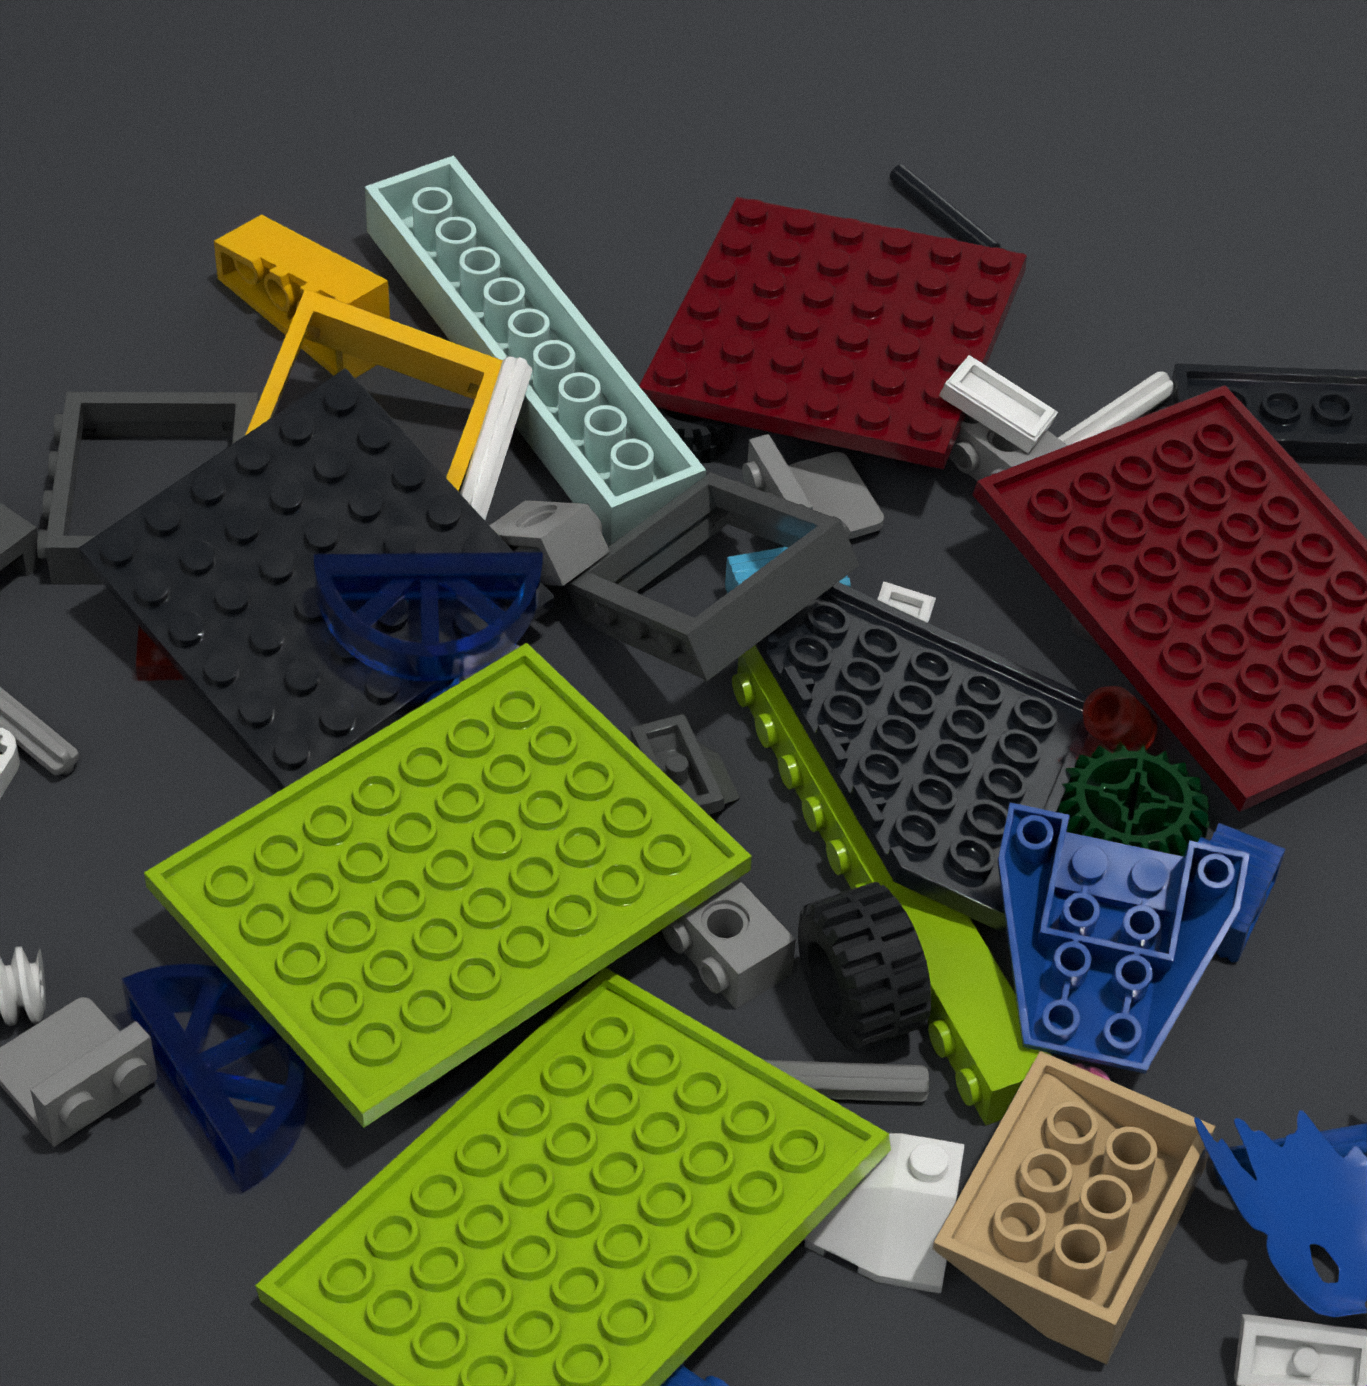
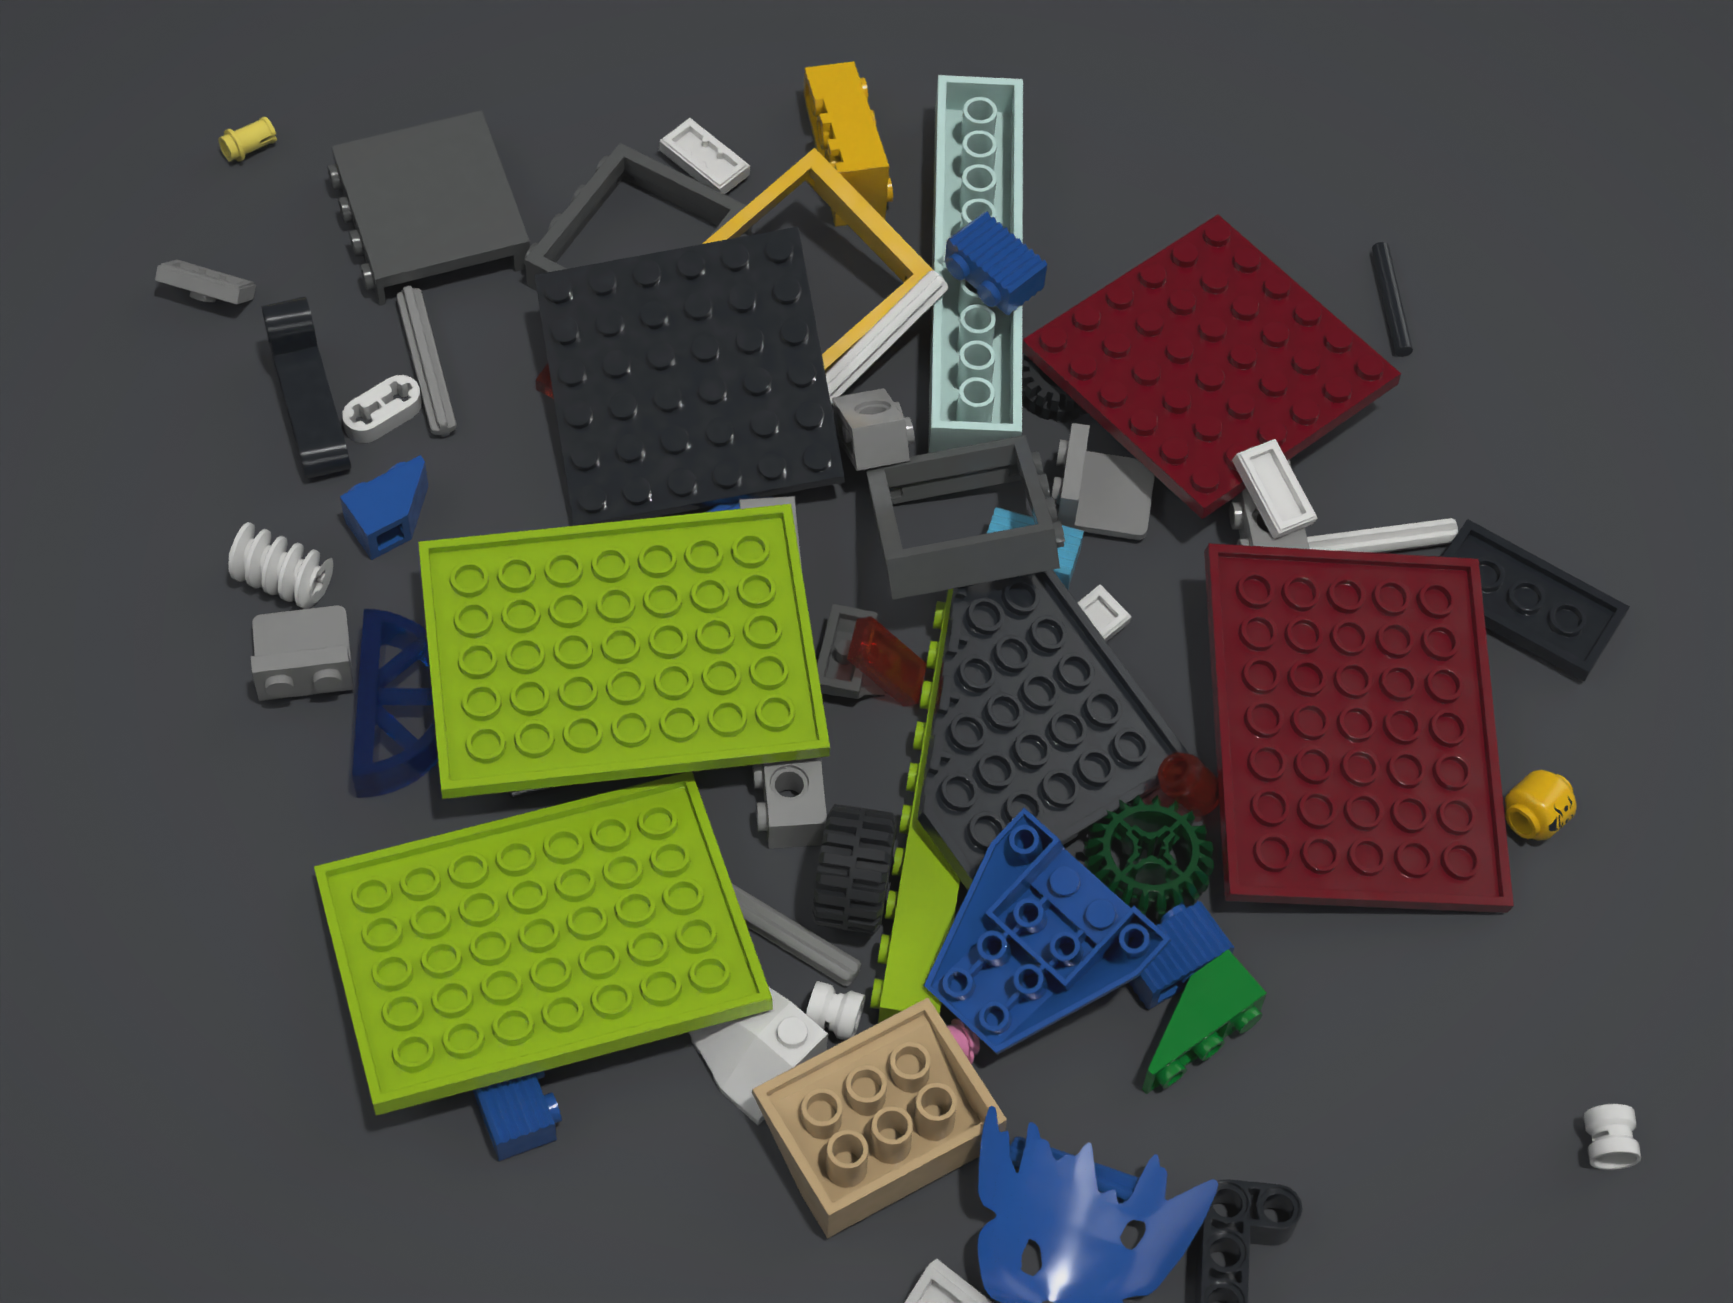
camera: 30 degrees right, 10 degrees up
clear blue window [313,552,543,681] -> none
none -> blue slope [340,455,429,560]
none -> white plate [659,118,750,194]
none -> white wheel [806,981,866,1040]
none -> clear red plate [847,616,927,707]
none -> blue brick [944,212,1047,315]
none -> green slope [1142,949,1267,1094]

